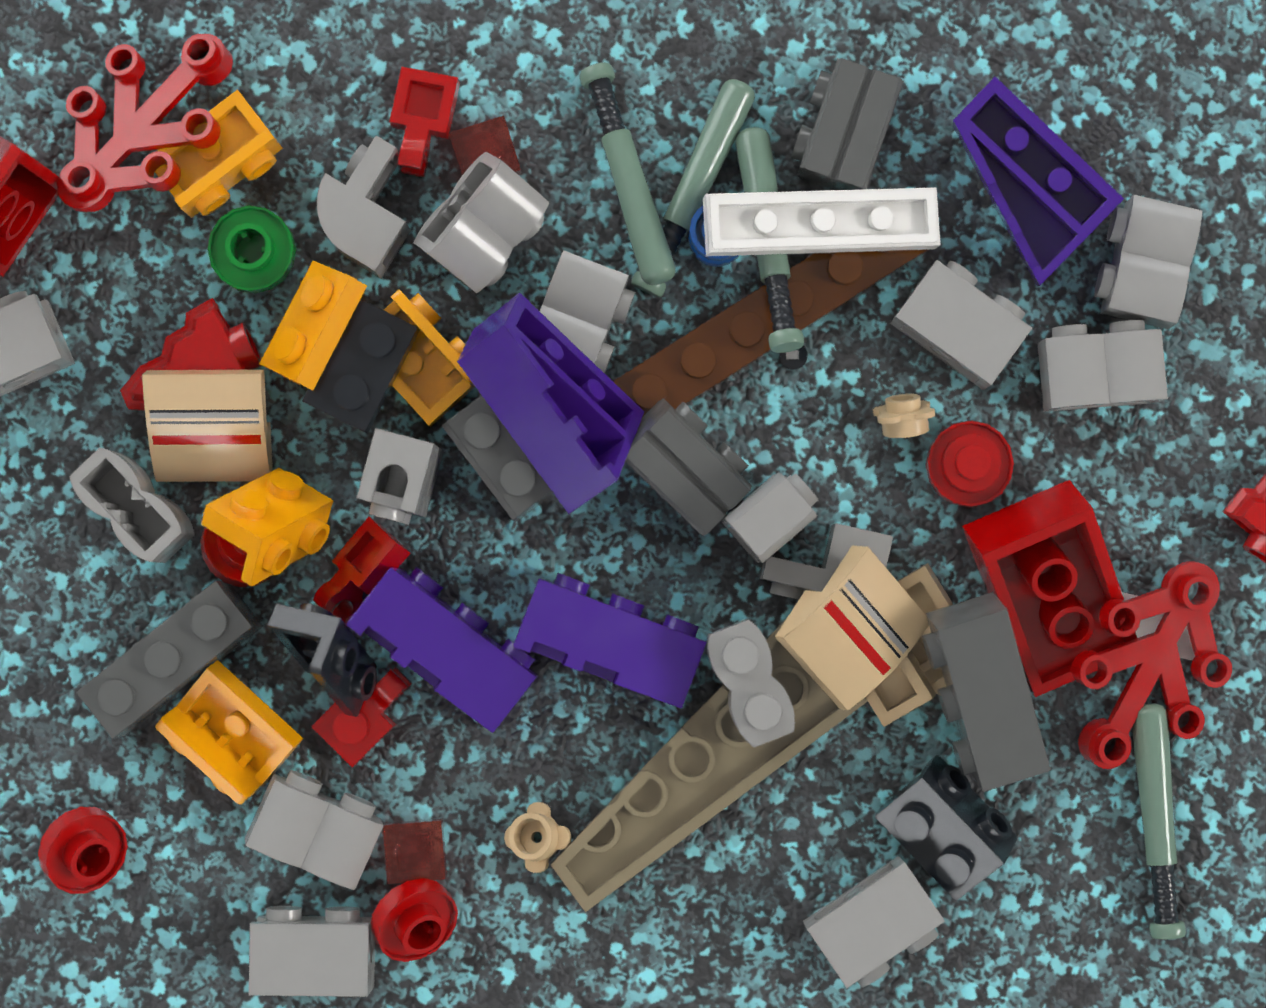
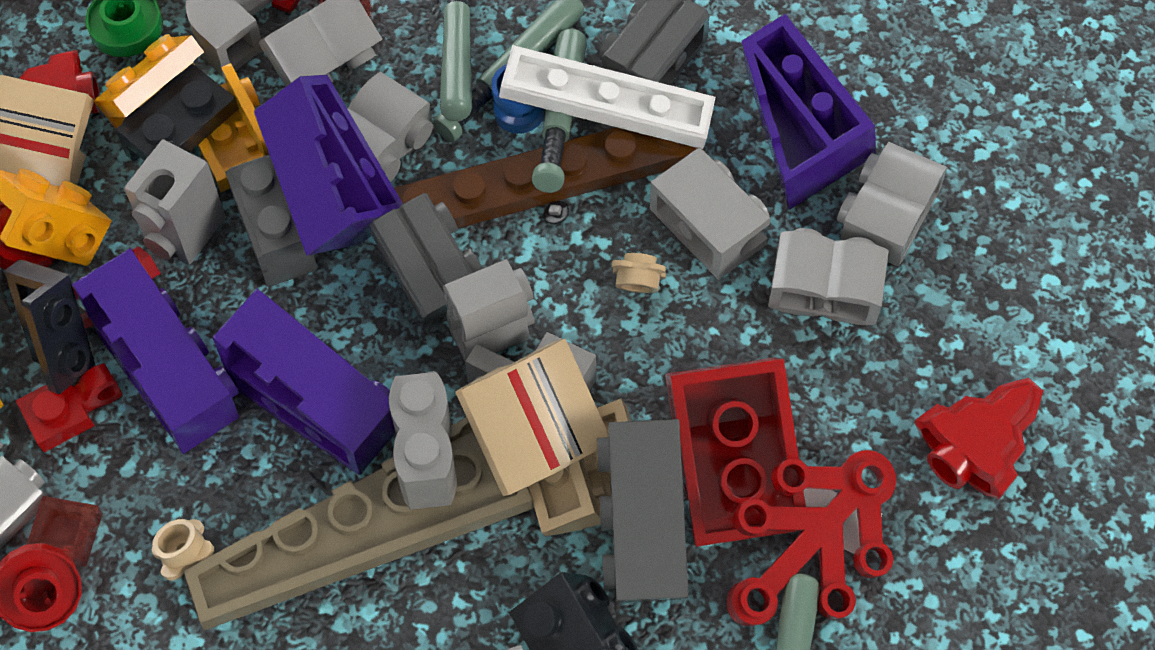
camera: 10 degrees right, 25 degrees down
red plate [926,421,1014,507] -> none

